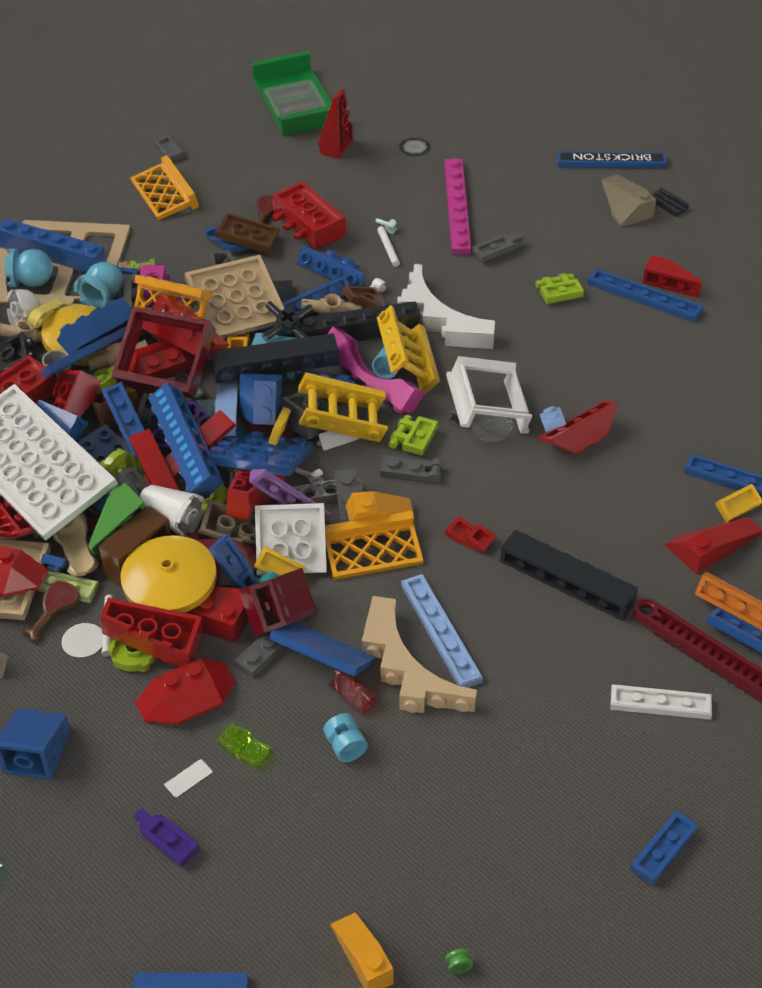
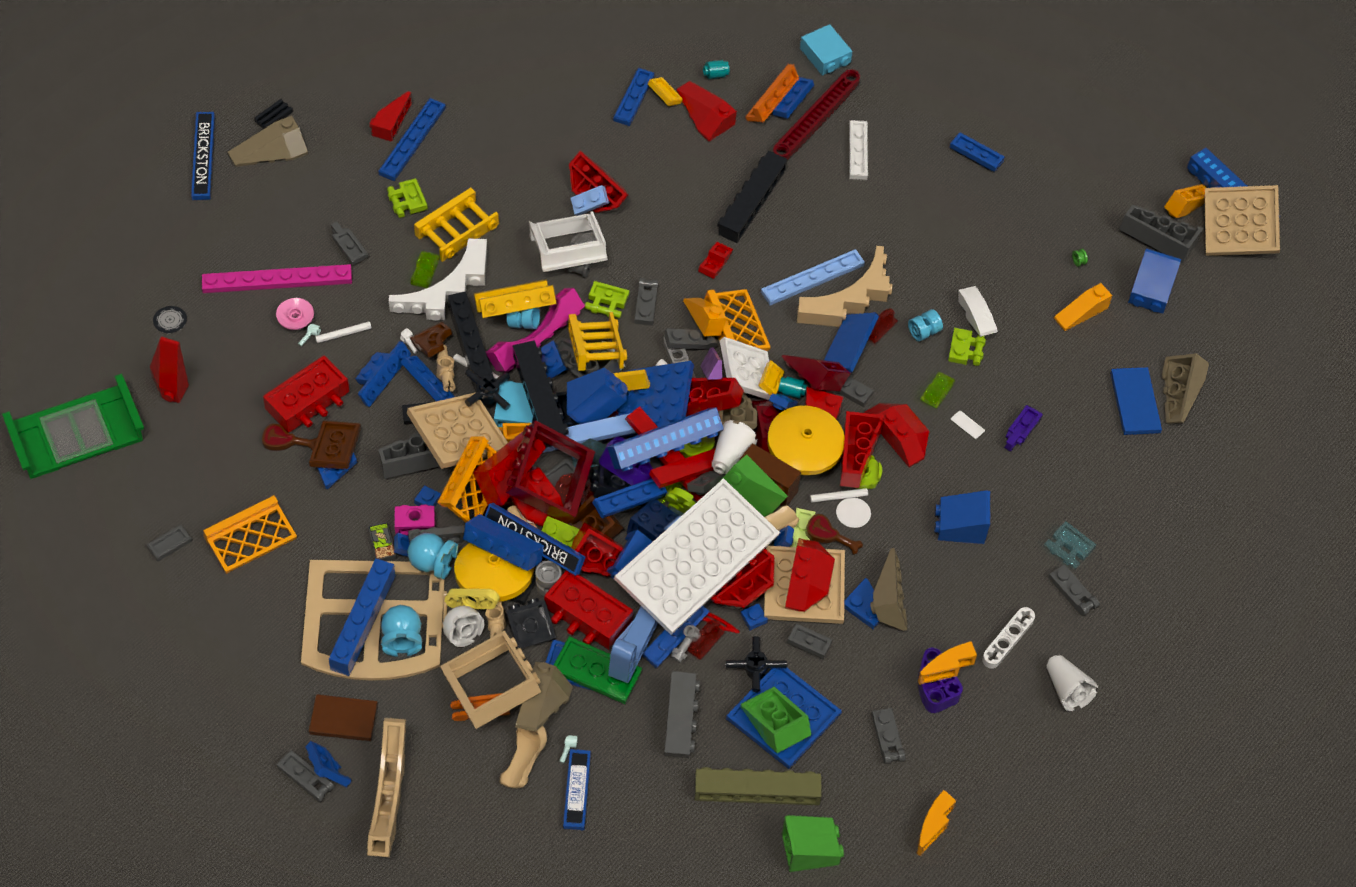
camera: 100 degrees left, 10 degrees up
none -> bright pink dish [276,298,314,330]
none -> clear neon green slope [411,251,439,288]
none -> yellow fence [414,188,499,262]
none -> lime plate [948,328,986,366]
none -> white slope [958,286,997,337]

